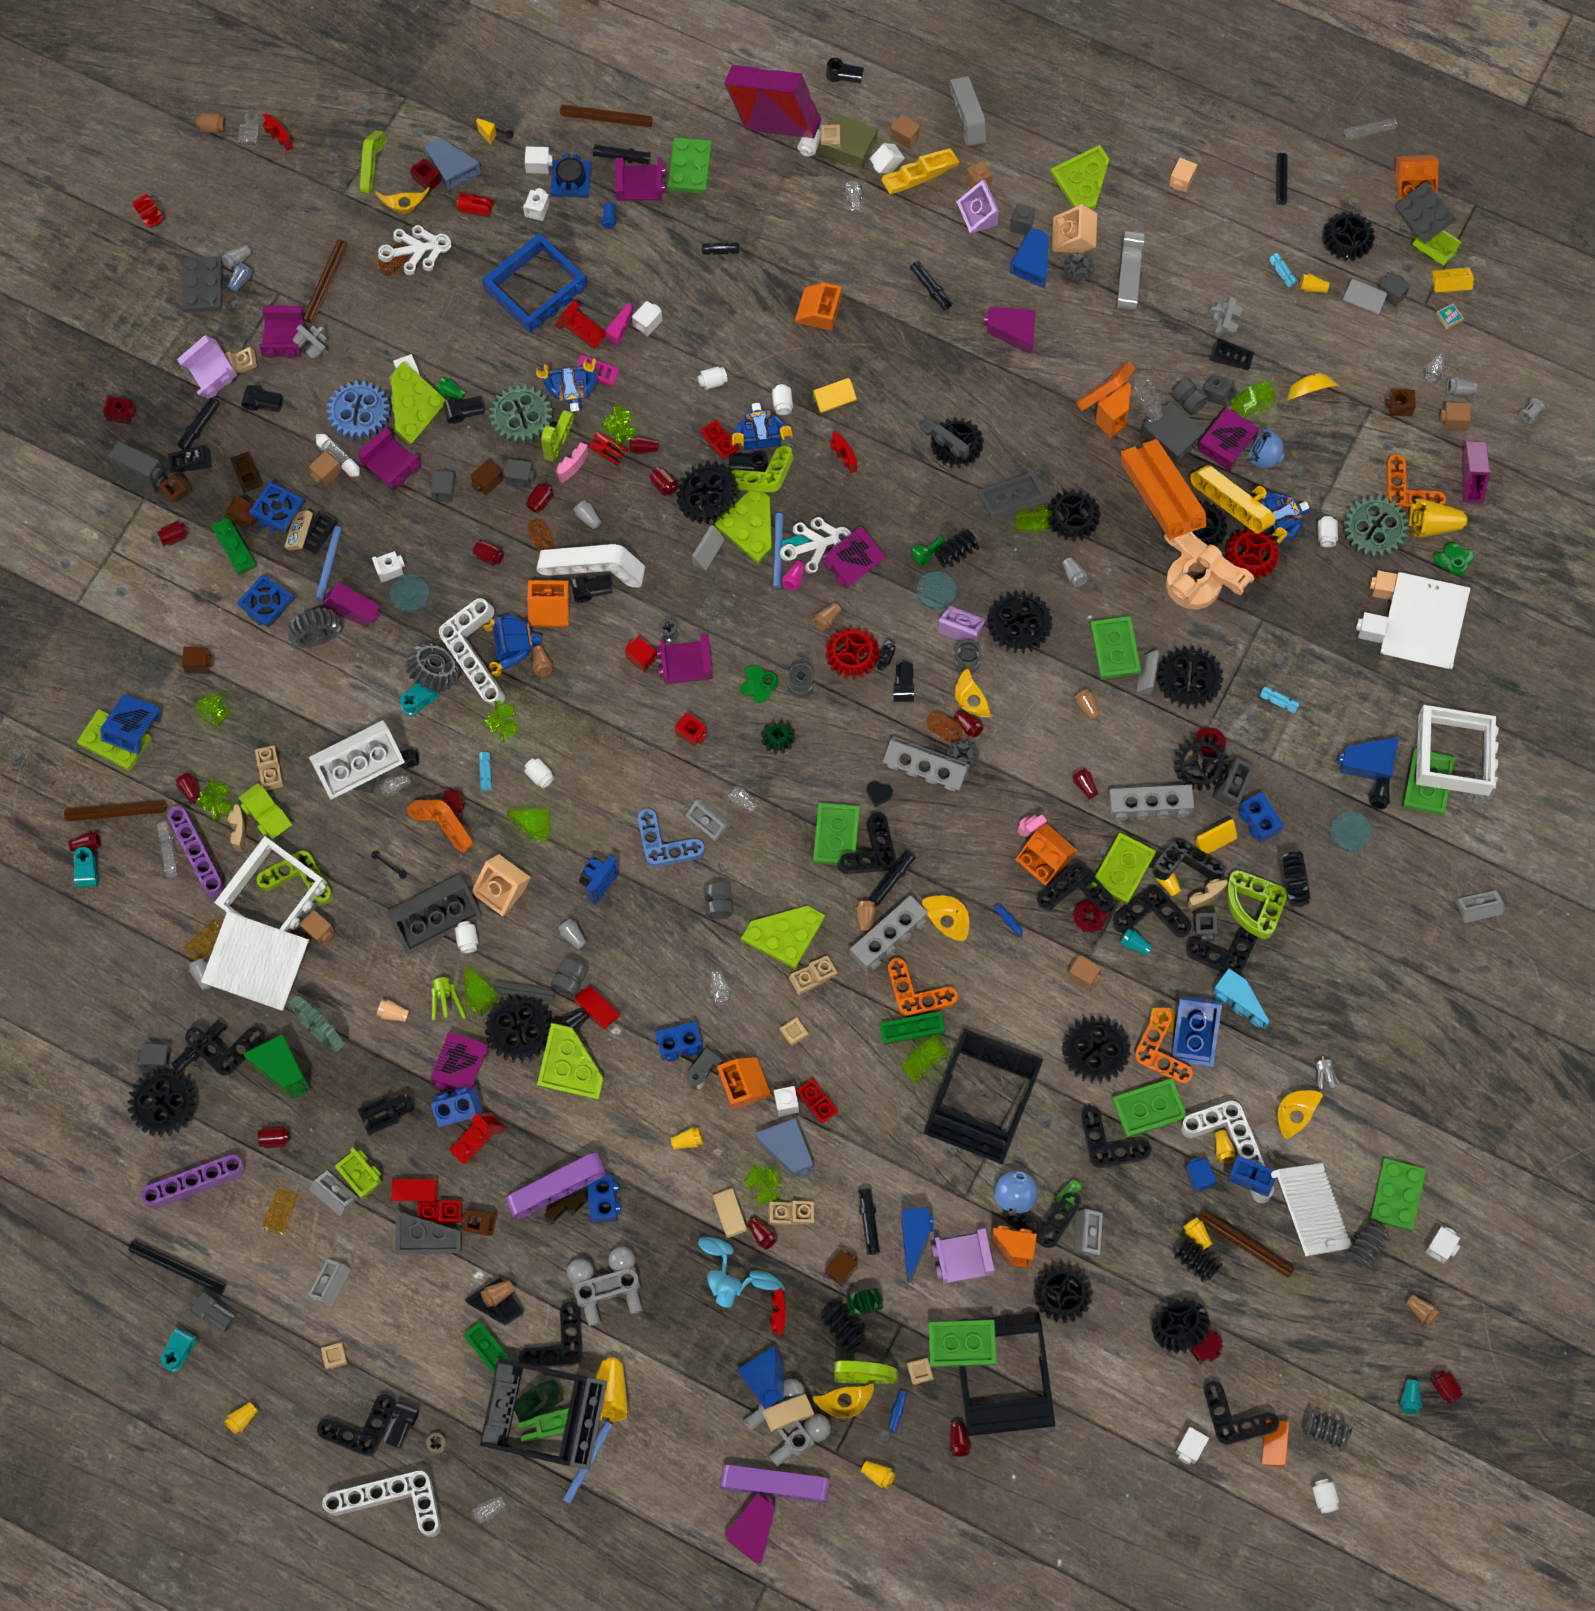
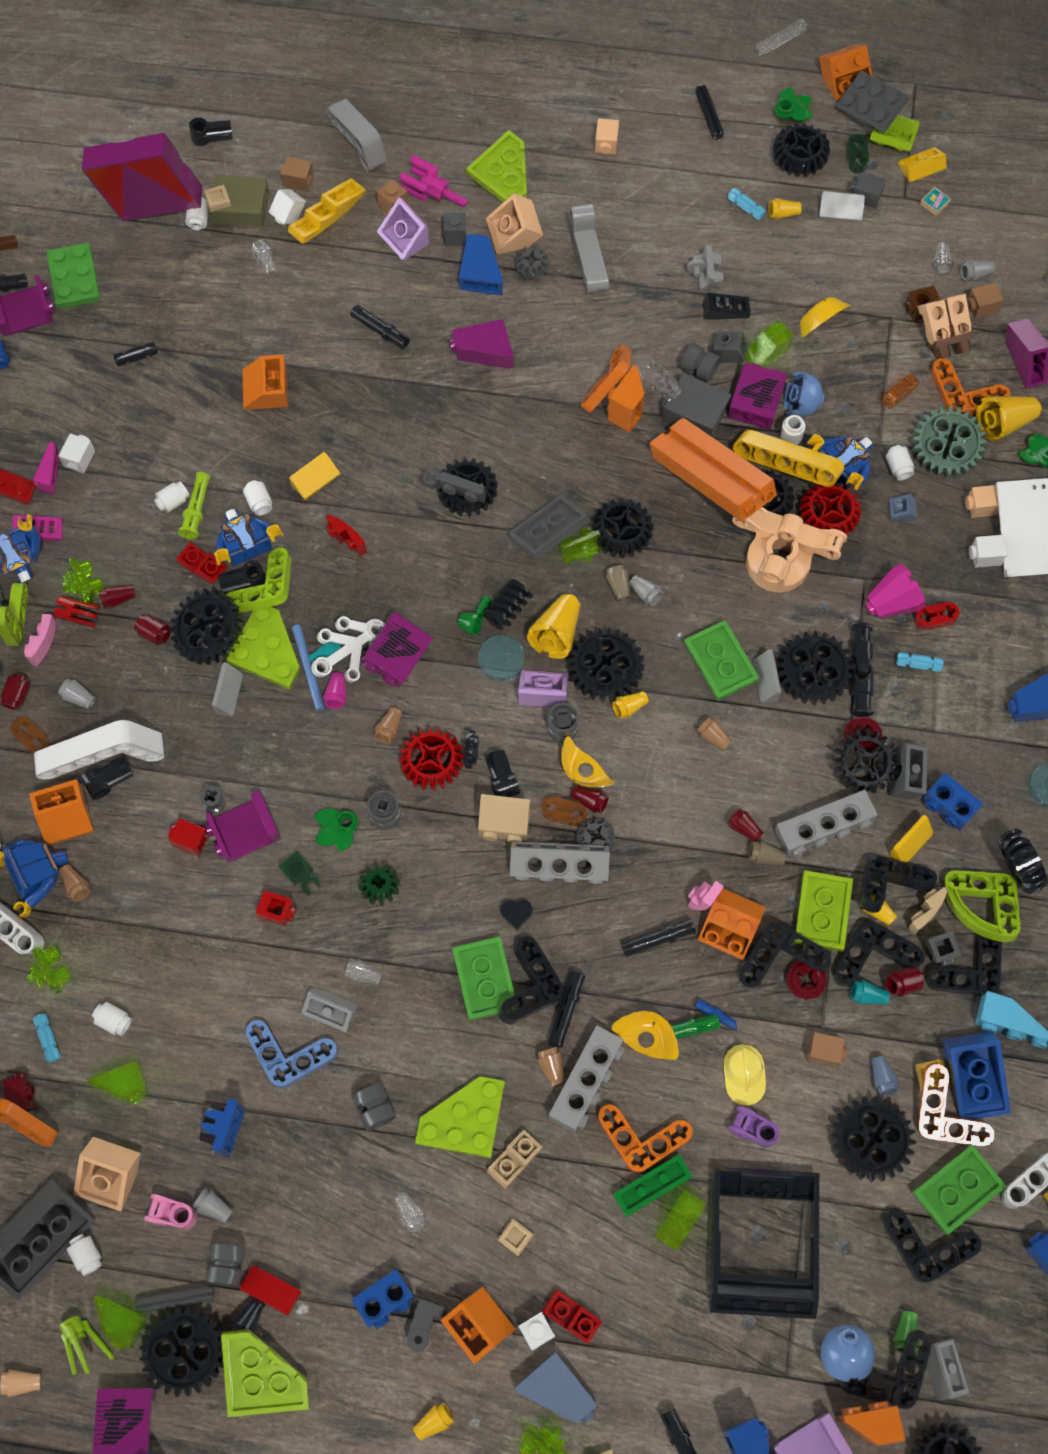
camera: 20 degrees left, 0 degrees up
none -> bright pink piece [144,1194,198,1230]
none -> lime pin [178,472,210,540]
none -> clear green plate [278,851,321,896]
none -> dark pink plant [399,154,468,208]
none -> tan slope [478,794,530,843]
none -> yellow cone [527,594,581,659]
none -> dark tan cone [606,565,631,601]
none -> yellow cone [612,691,649,719]
none -> black pin [621,918,696,958]
none -> green axle [670,1015,720,1039]
none -> light yellow piece [724,1044,766,1106]
none -> medium lavender piece [727,1106,779,1148]
none -> dark tan cone [748,840,786,866]
none -> green plate [774,87,813,121]
none -> white brick [780,415,805,445]
none -> clear green beam [847,134,869,174]
none -> black piece [852,622,874,717]
none -> dark pink cone [865,563,926,619]
none -> sand blue cone [871,1056,900,1096]
none -> clear orange beam [882,374,920,409]
none -> dark red brick [886,967,924,997]
none -> sand blue slope [889,493,918,521]
none -> red beam [914,602,960,630]
none -> light nougat hips [918,294,974,359]

